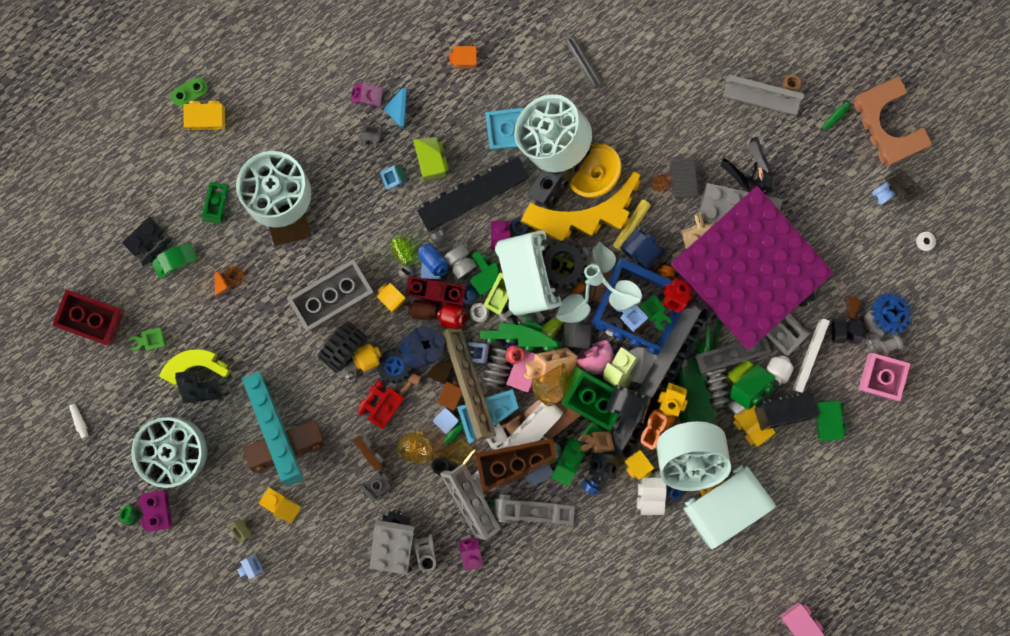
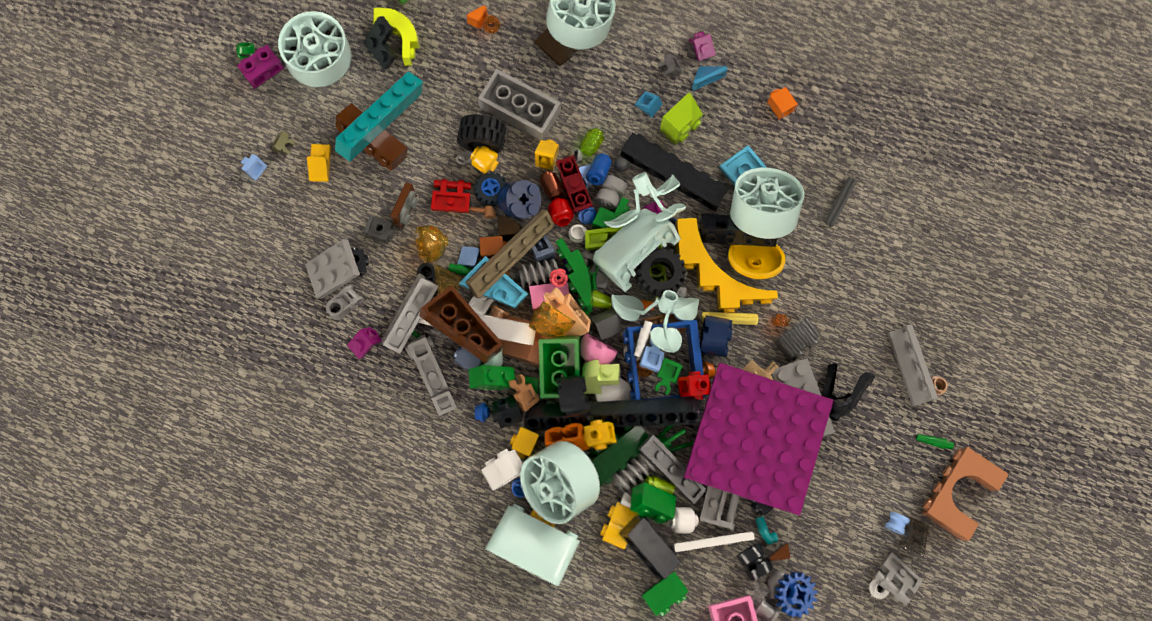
camera: 55 degrees right, 10 degrees down
none -> light aqua plant [604,172,686,228]
none -> white animal [634,321,652,357]
none -> teal arm [755,517,778,545]
none -> light grey plate [874,552,923,605]

